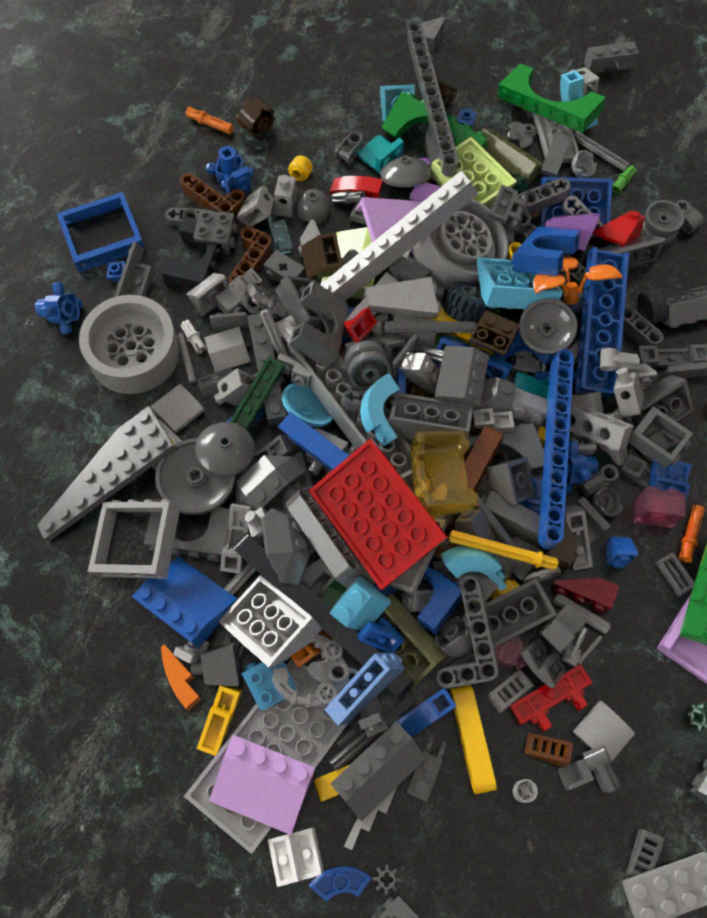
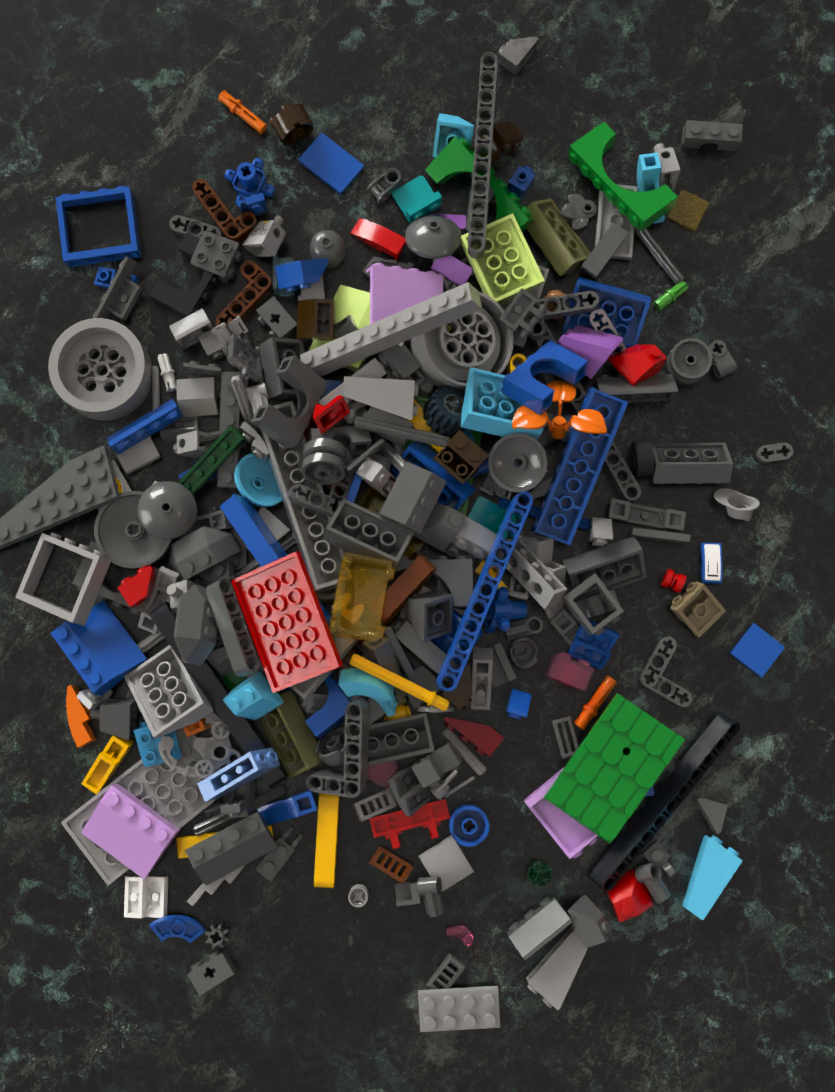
camera: 15 degrees right, 15 degrees up
blue piece [35,282,83,334] -> none
light grey torso [274,175,298,217] -> none
yellow head [288,156,313,182] -> none
dark grey axle [332,190,366,204] -> none
blue slope [357,617,404,653] -> none
medium azure arch [360,373,400,446] -> none
light grey slope [473,408,514,432] -> none
clear green gear [511,173,528,195] -> none
light grey hair [571,150,597,178] -> none
light grey piece [600,348,640,372] -> none
light grey torso [614,368,644,418] -> none
none -> blue fence [107,399,183,455]
none -> red slope [117,565,156,608]
none -> blue slope [275,258,329,292]
none -> blue tile [298,132,364,195]
none -> clear pink arm [446,925,474,946]
none -> blue brick [449,804,489,847]
none -> clear yellow piece [667,189,709,232]

